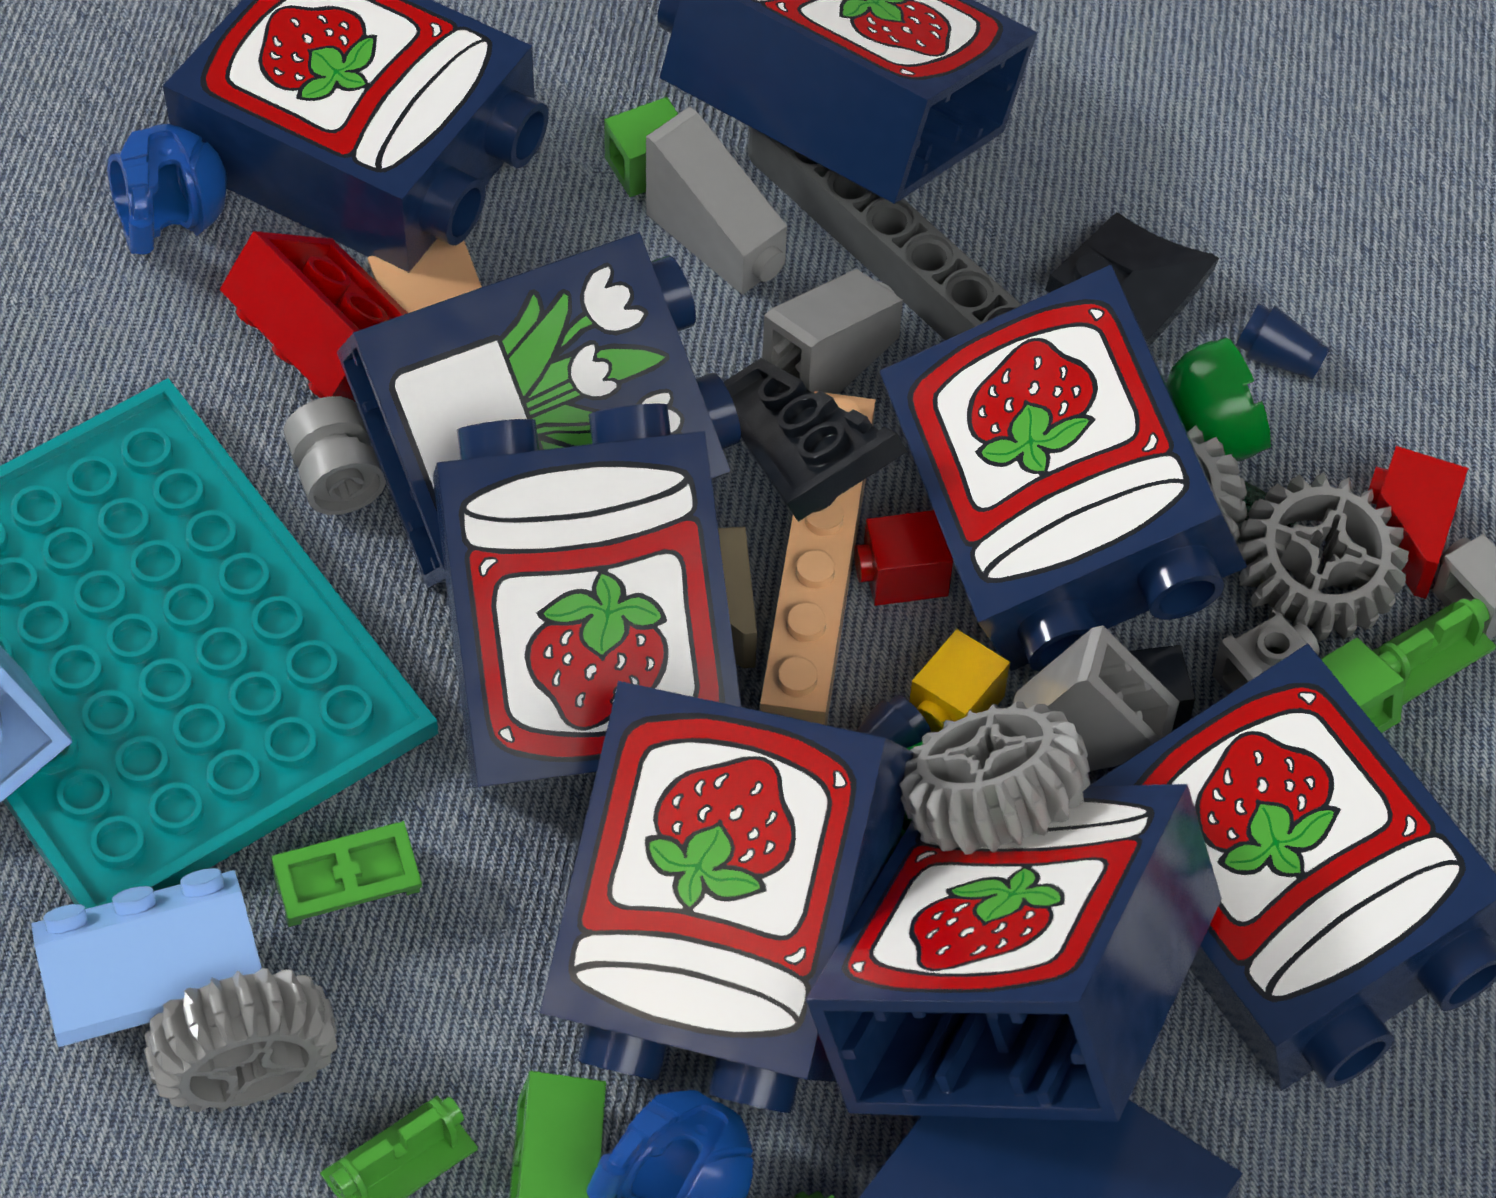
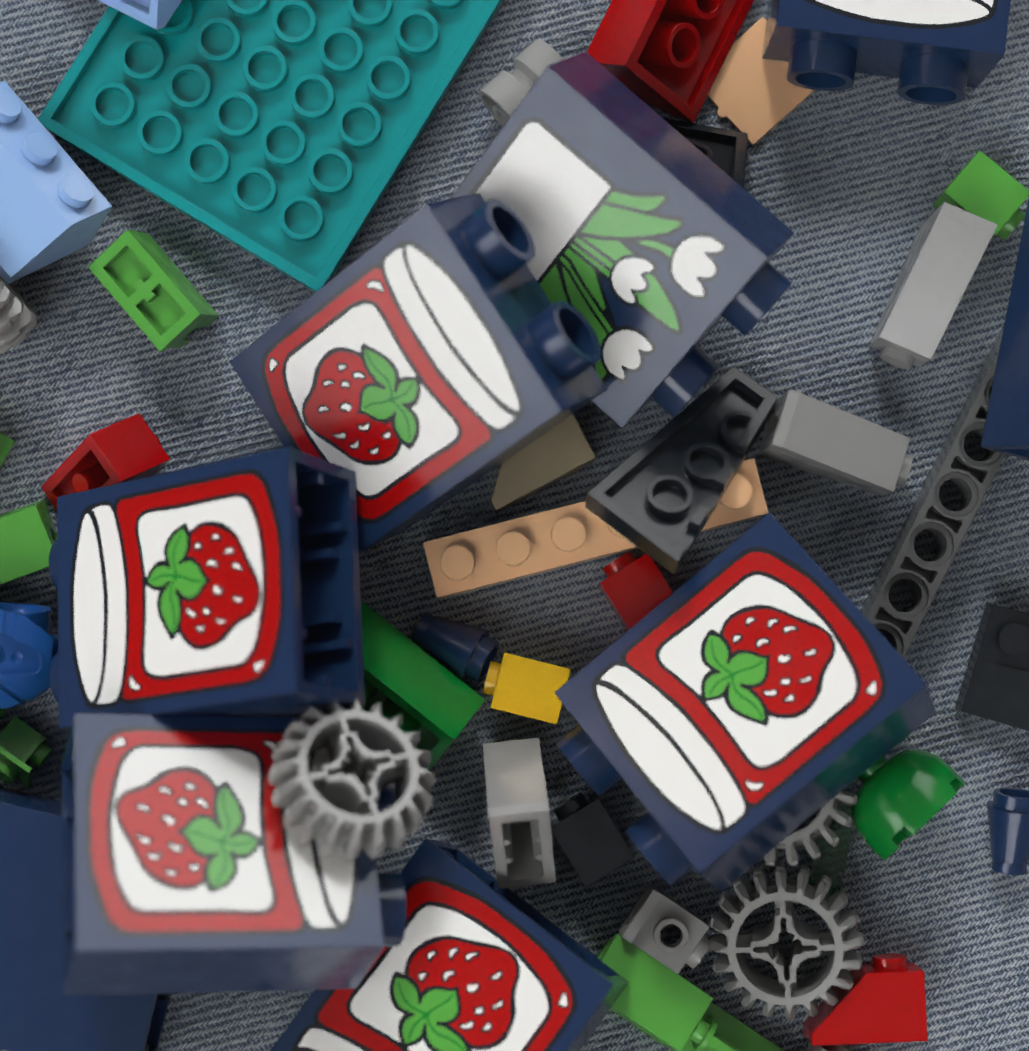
camera: 65 degrees right, 30 degrees up
none -> red slope [41,413,170,511]

